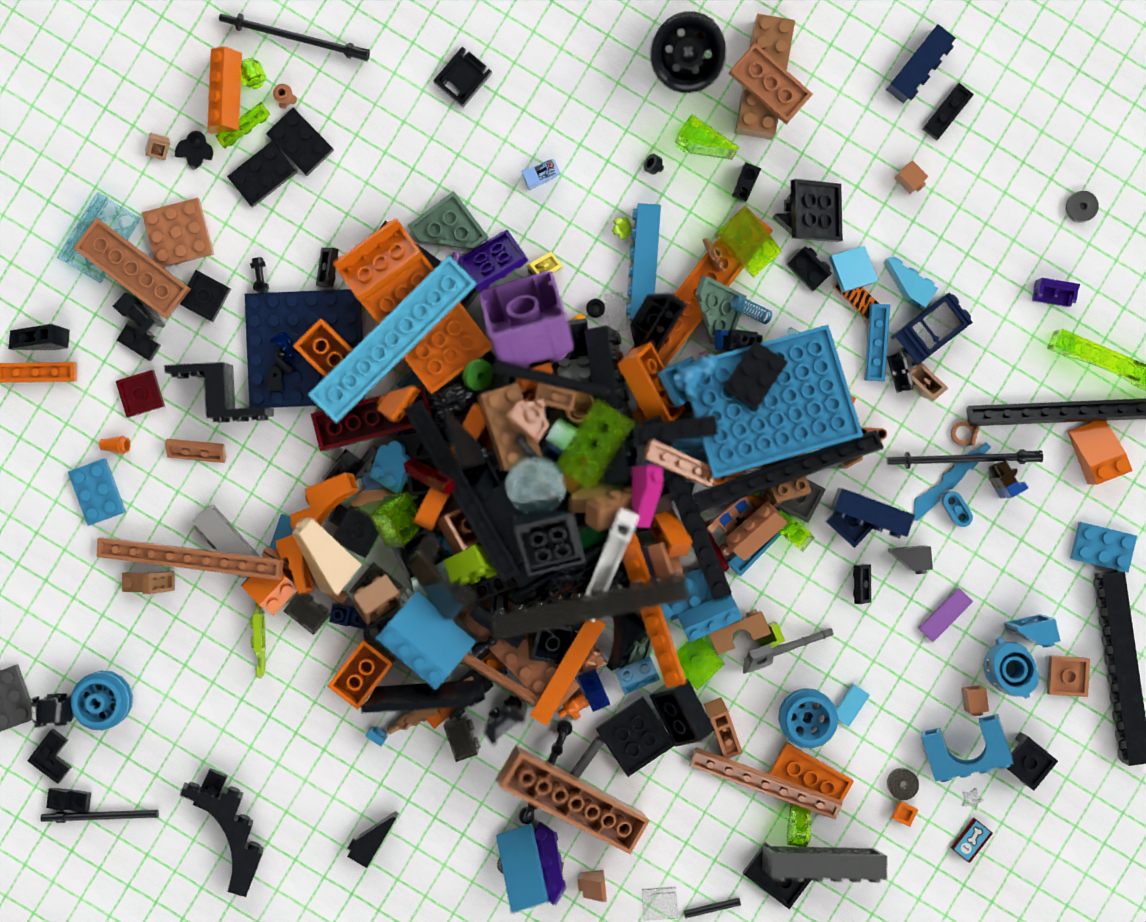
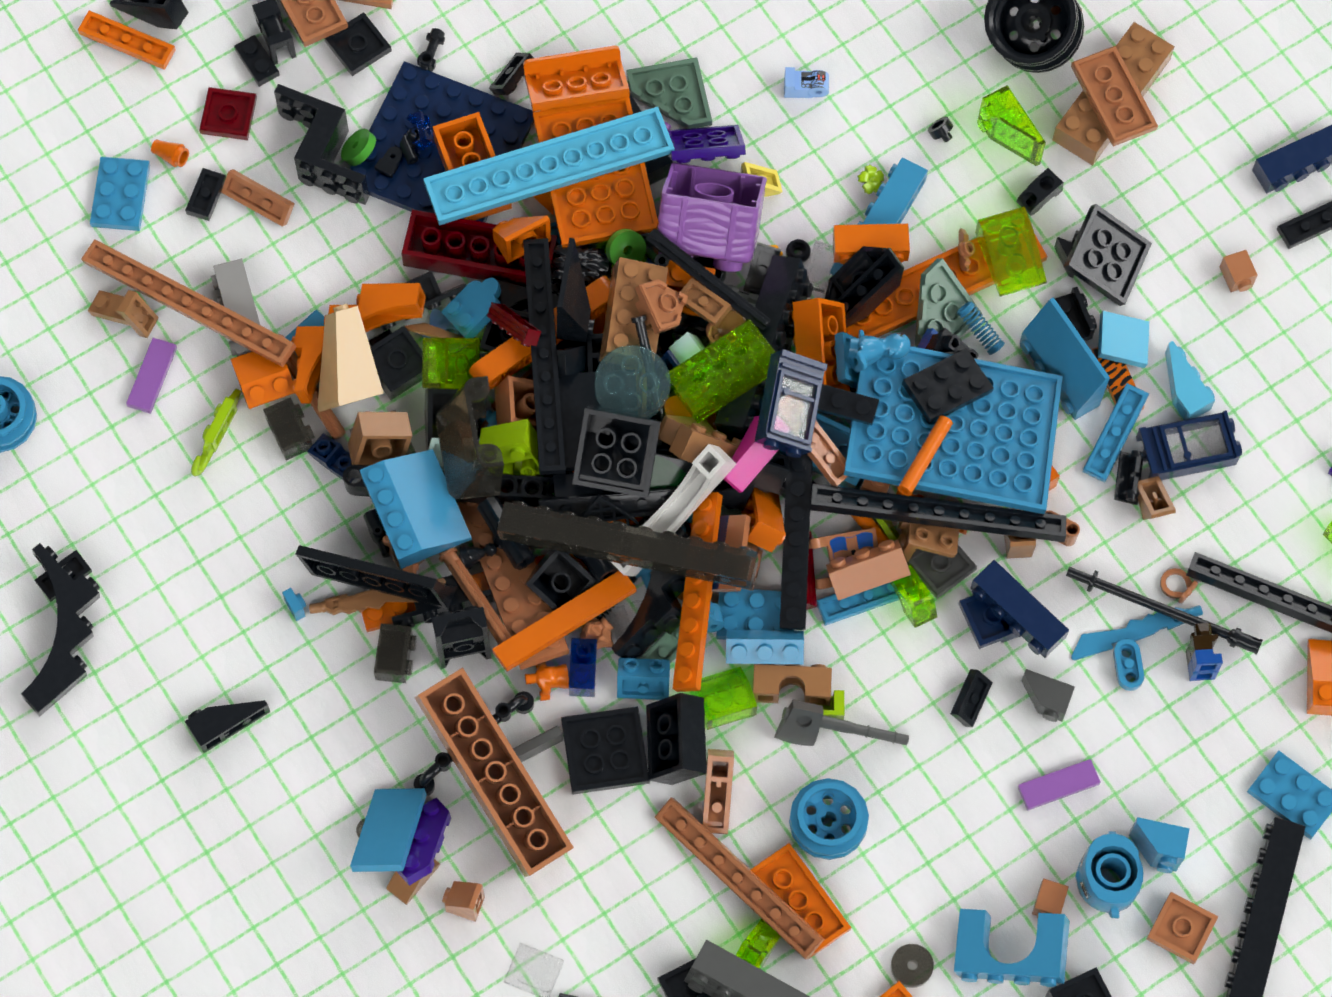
camera: 20 degrees right, 20 degrees down
orange brick [327,639,396,710] -> none
medium azure tile [836,684,870,727] -> none
none -> medium lavender tile [126,338,177,414]
none -> black plate [185,168,226,221]
none -> bright green piece [341,128,376,166]
none -> dark blue door [755,349,828,458]
none -> orange brick [833,224,910,265]
none -> orange piece [898,416,953,496]
none -> dark azure slope [1020,297,1110,420]

